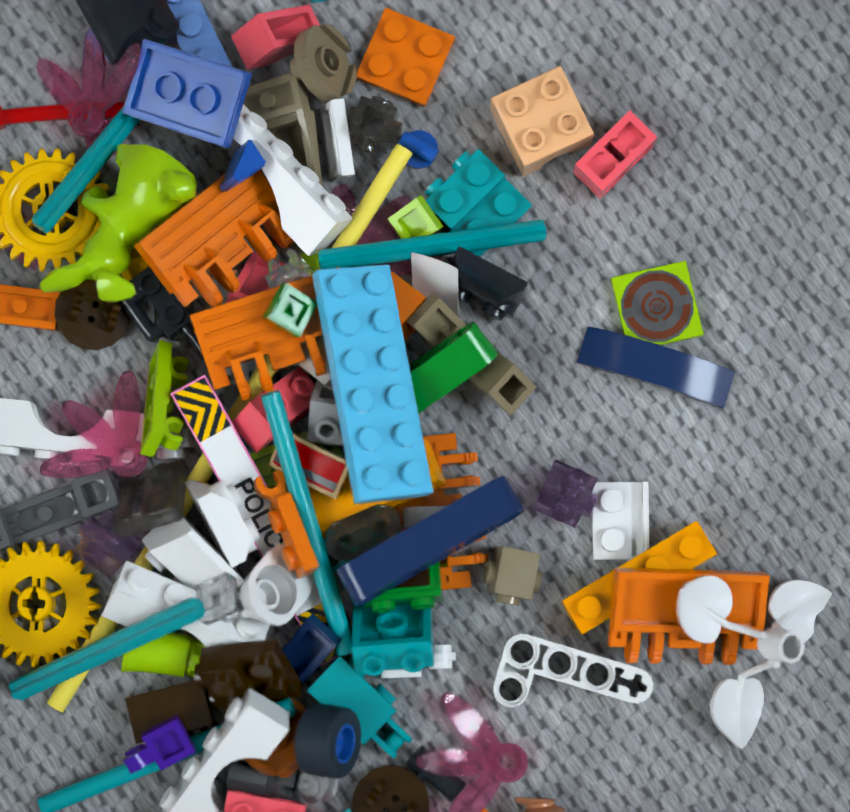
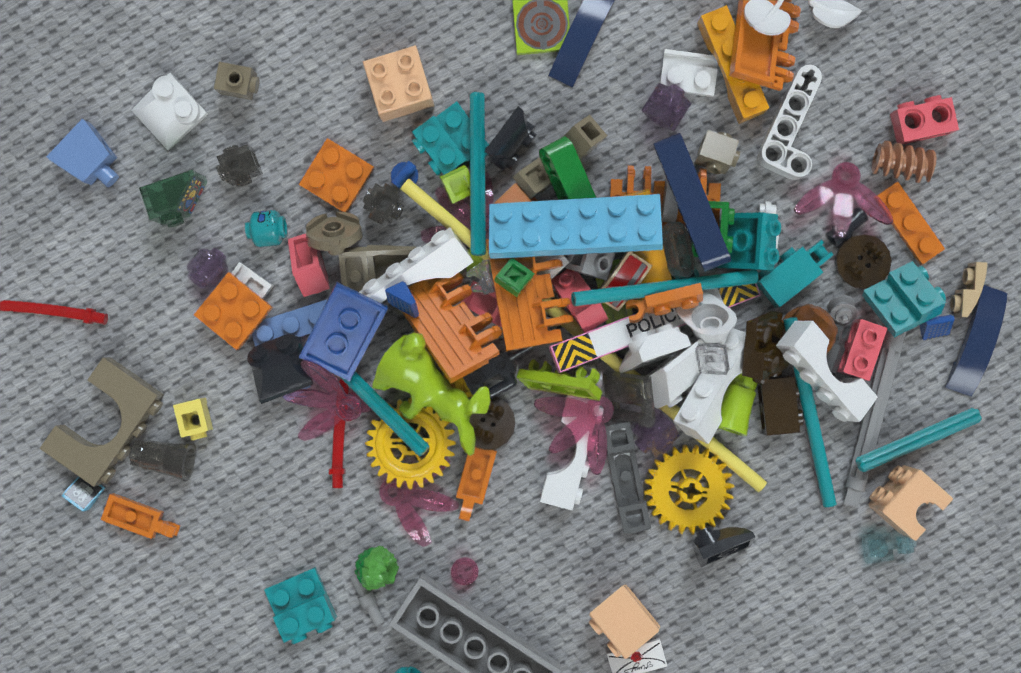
camera: 90 degrees left, 5 degrees up
teal axle [8,597,206,700] -> none
dark purple plate [123,715,196,774] -> none
dark blue tile [282,614,342,685] -> none
black wheel [294,704,361,779] -> none
white tile [320,99,355,182] -> none
white sticker [411,253,459,316] -> none
coral brick [573,110,657,199] -> none

